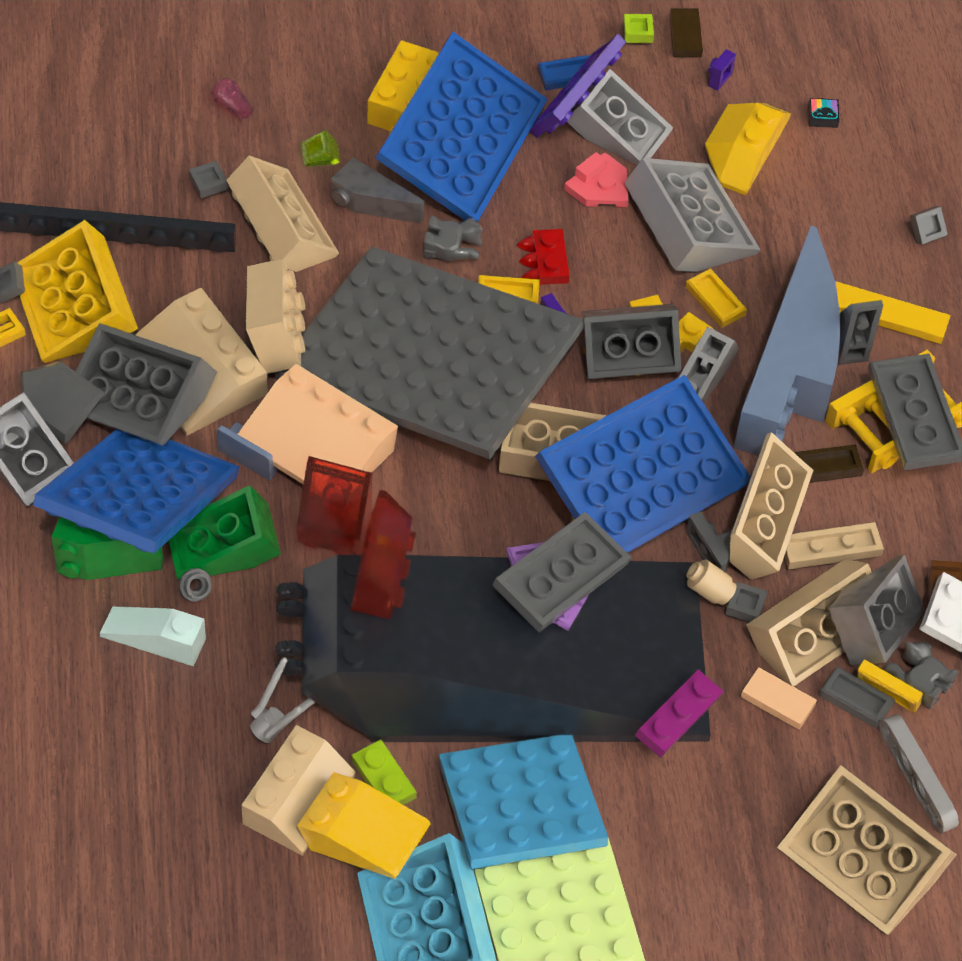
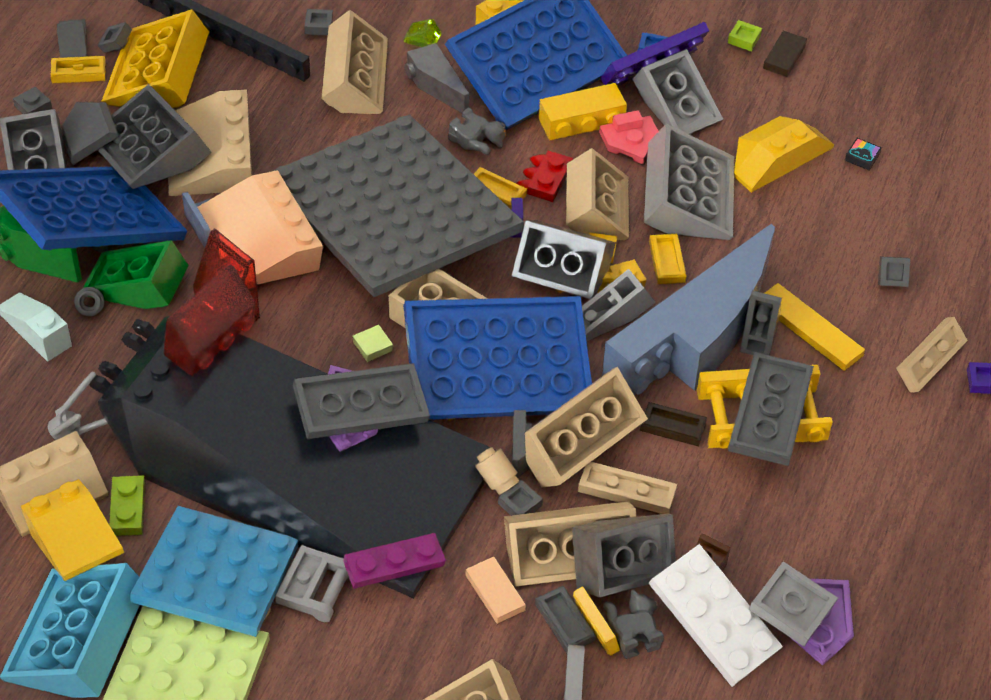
camera: 30 degrees right, 5 degrees down
tan brick [246,259,305,374] -> none
dark purple plate [708,49,736,91] -> none
none -> light grey plate [275,545,349,622]
none -> yellowish green tile [353,325,393,362]
none -> yellow brick [539,83,627,141]
none -> tan slope [566,148,629,240]

